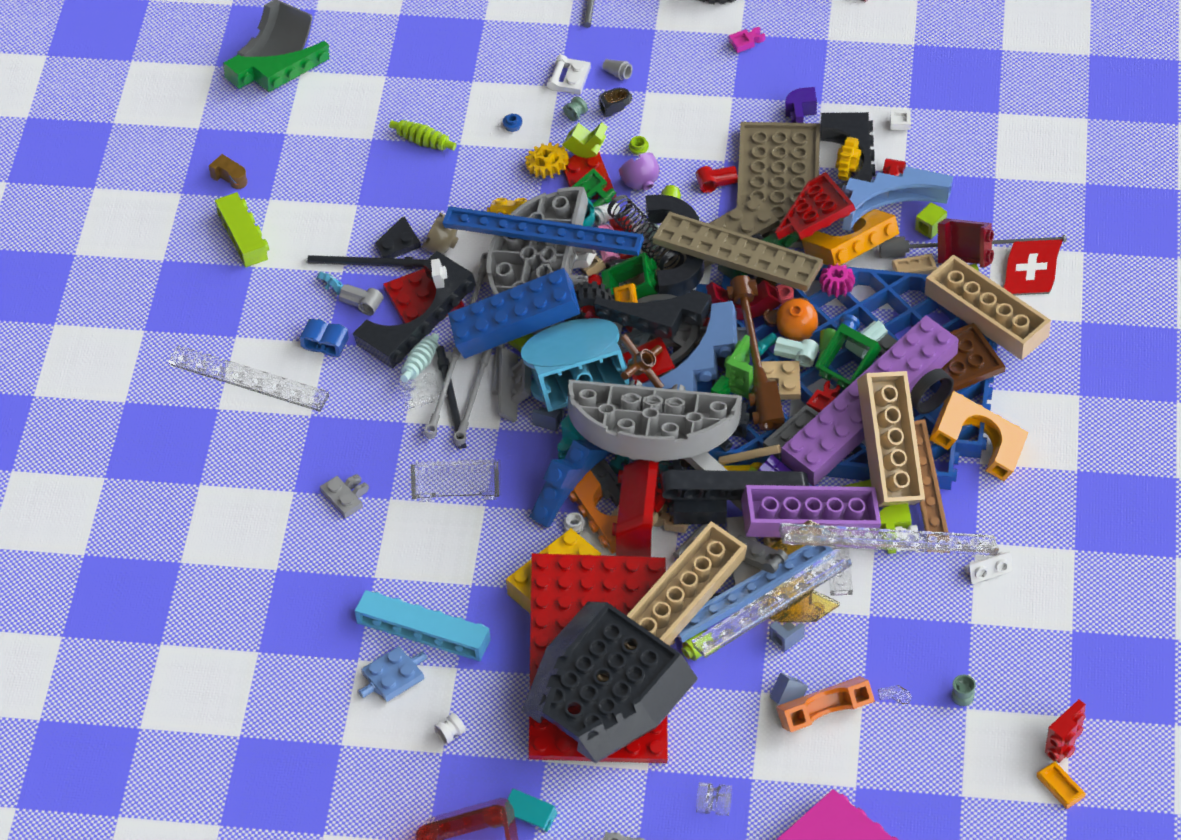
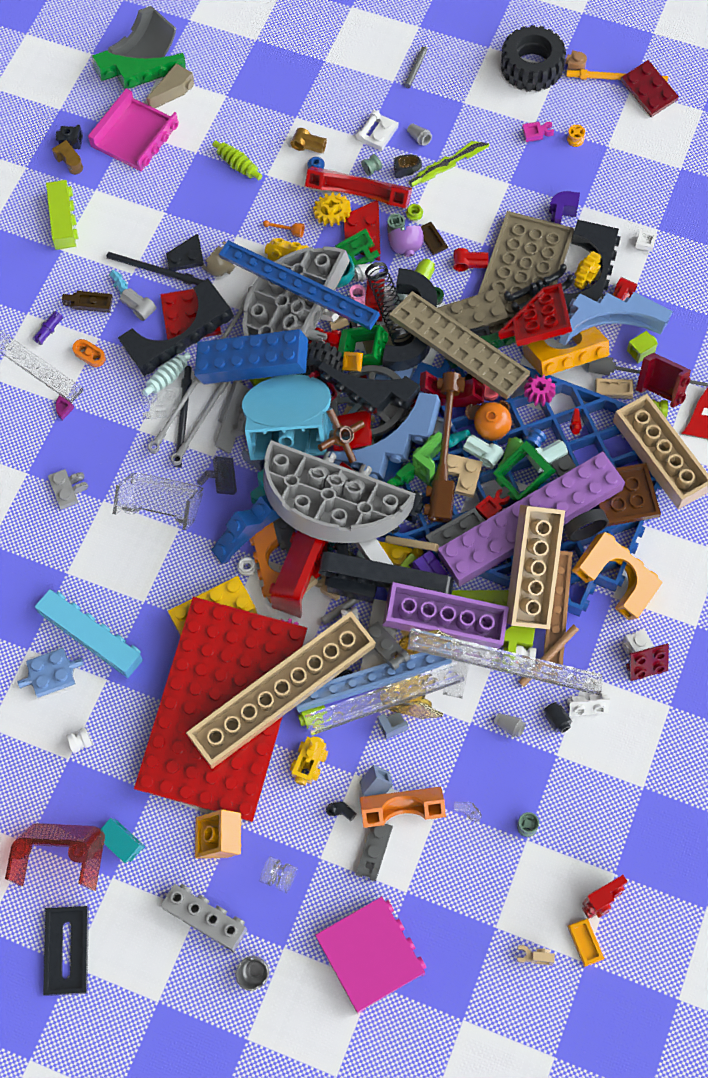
camera: 15 degrees right, 15 degrees up
blue brick [300,319,349,357] -> none
white plate [431,259,447,289] -> none
black wedge [522,601,698,764] -> none
lime brick [562,122,608,158] -> none
none -> dark purple pin [33,311,63,345]
none -> black brick [56,125,83,149]
none -> magenta tile [56,395,75,421]
none -> dark brown hinge [62,290,113,313]
none -> orange plate [72,339,106,367]
none -> dark pink panel [88,89,179,171]
none -> dark tan slope [147,64,194,108]
none -> light orange slope [195,810,241,859]
none -> clear smoke plate [197,456,237,495]
none -> orange hinge [263,220,305,238]
none -> pearl gold piece [290,127,327,154]
none -> yellow brick [290,736,329,786]
none -> red arch [305,166,412,208]
none -> black arm [326,801,357,821]
none -> dark grey plate [356,823,393,882]
none -> sand green wheel [387,213,405,233]
none -> lime sword [409,141,489,187]
none -> dark brown tile [421,222,448,255]
none -> light grey cone [494,713,526,737]
none -> black piece [504,264,574,312]
none -> tan plate [517,945,555,965]
none -> medium nougat bar [518,624,579,687]
none -> black brick [544,702,572,733]
none -> light orange wheel [567,124,586,147]
none -> red bar [570,408,582,435]
none -> white bracket [622,629,654,654]
none -> dark red hinge [626,643,669,681]

